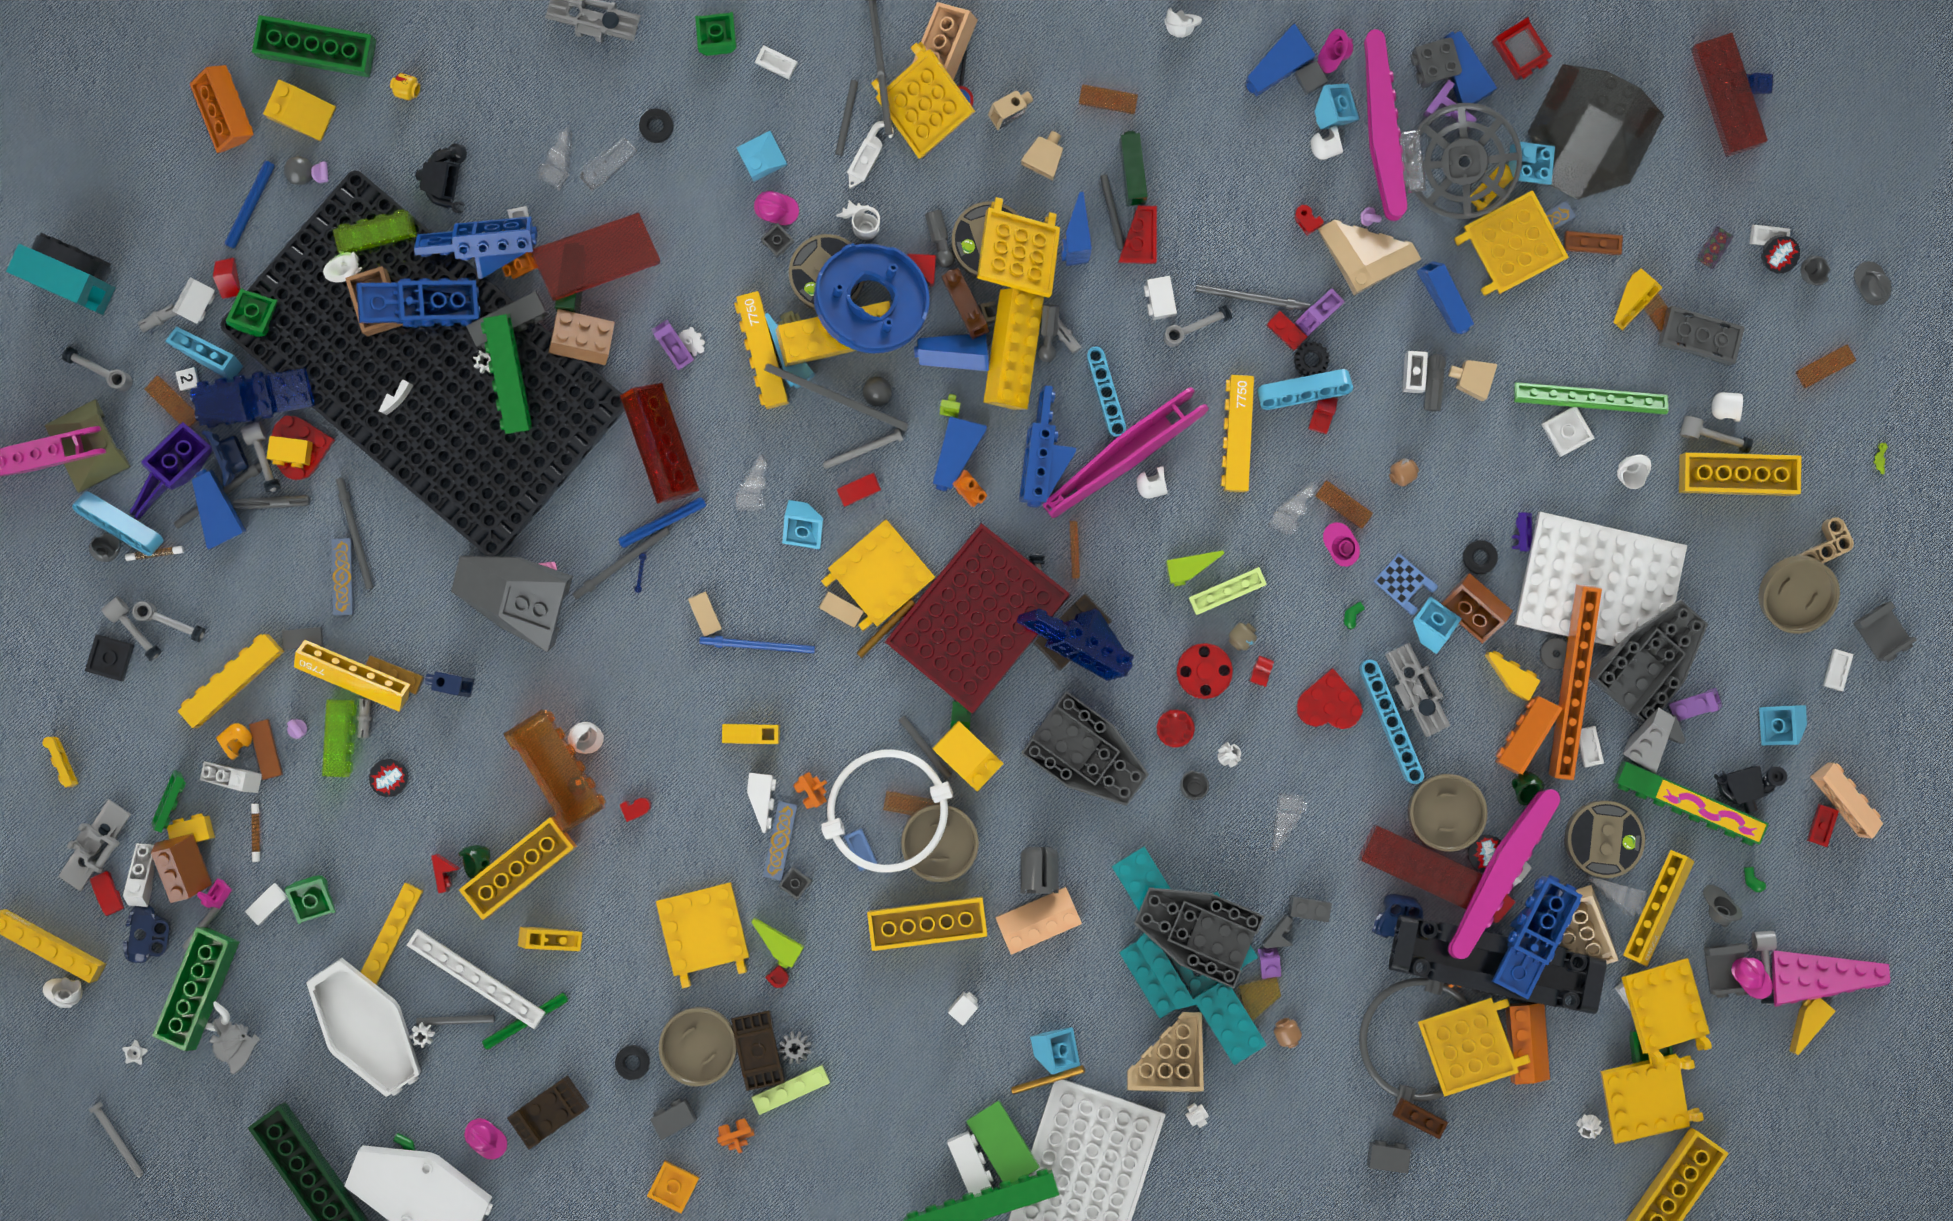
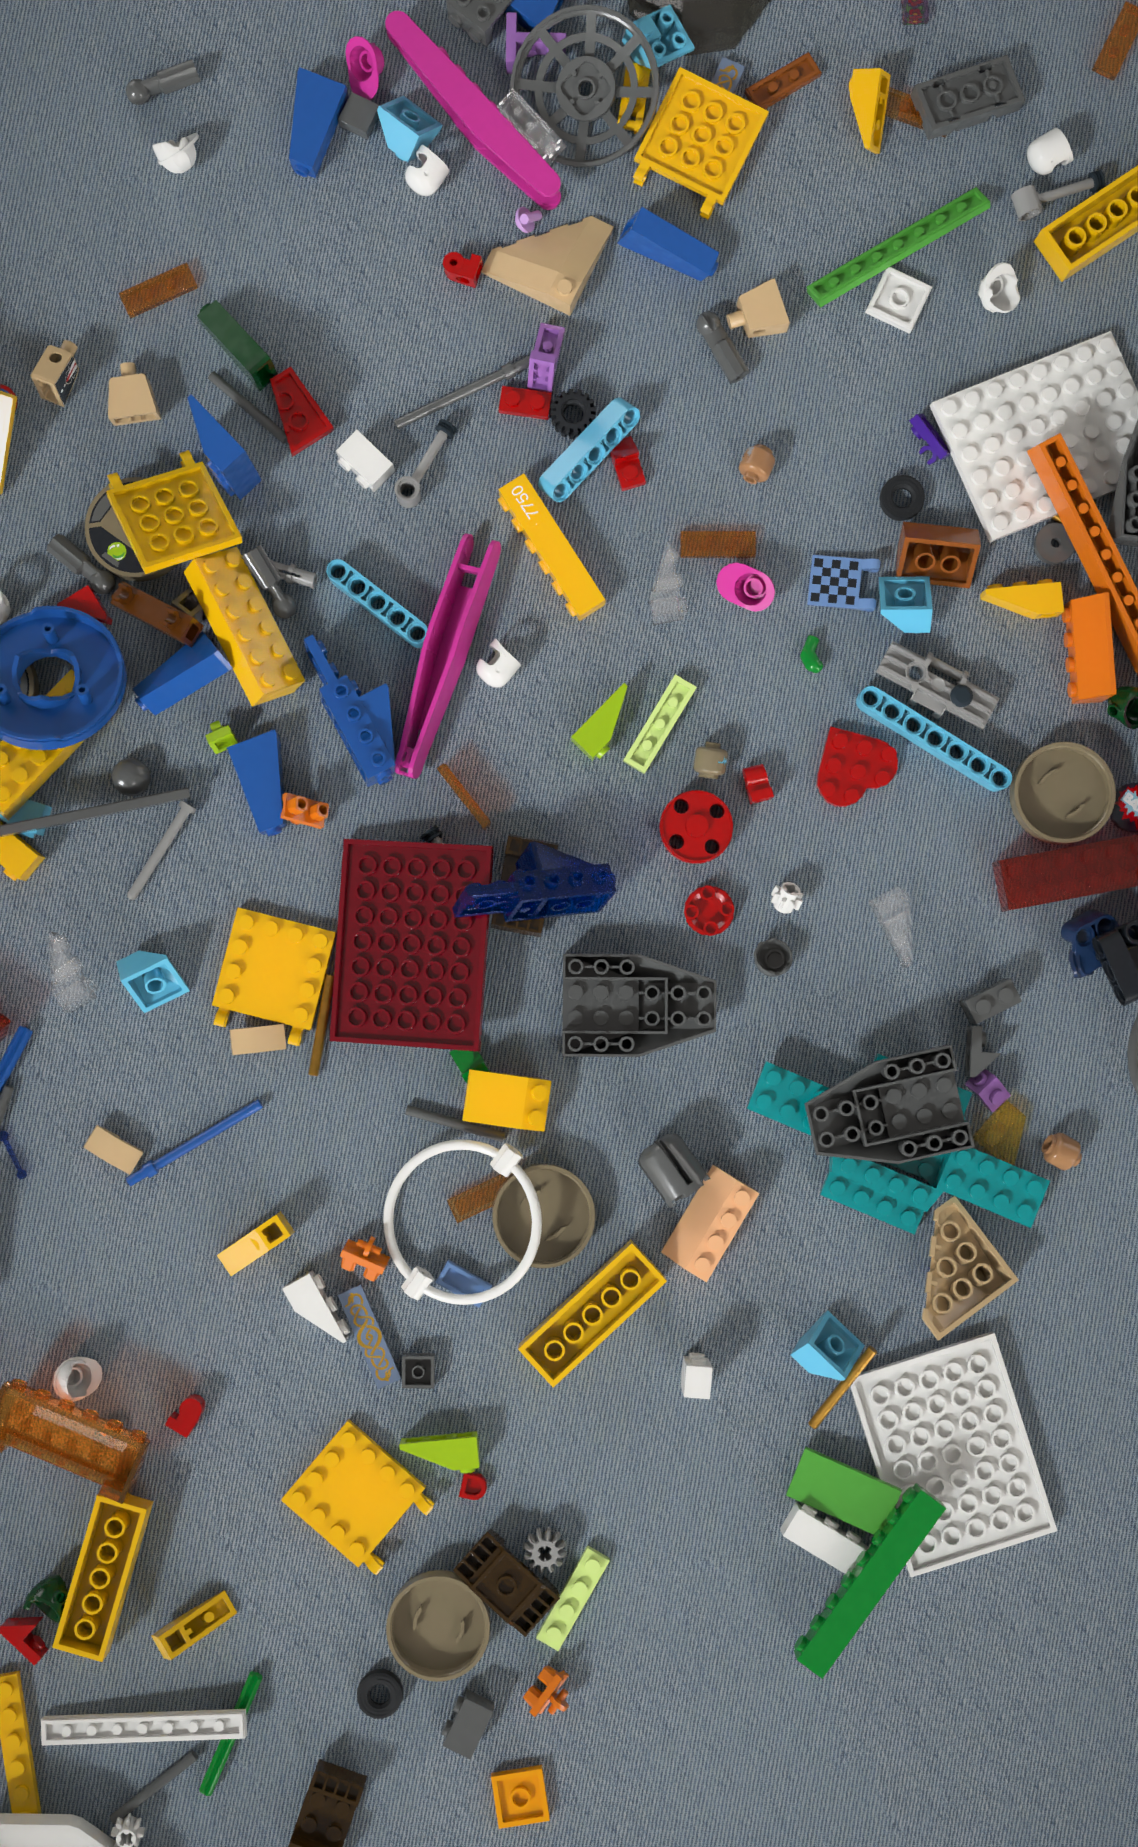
camera: 45 degrees left, 0 degrees up
red slope [836,473,881,507] -> none
white gear [1185,1103,1209,1128] -> none
white brick [1402,351,1428,393] -> none

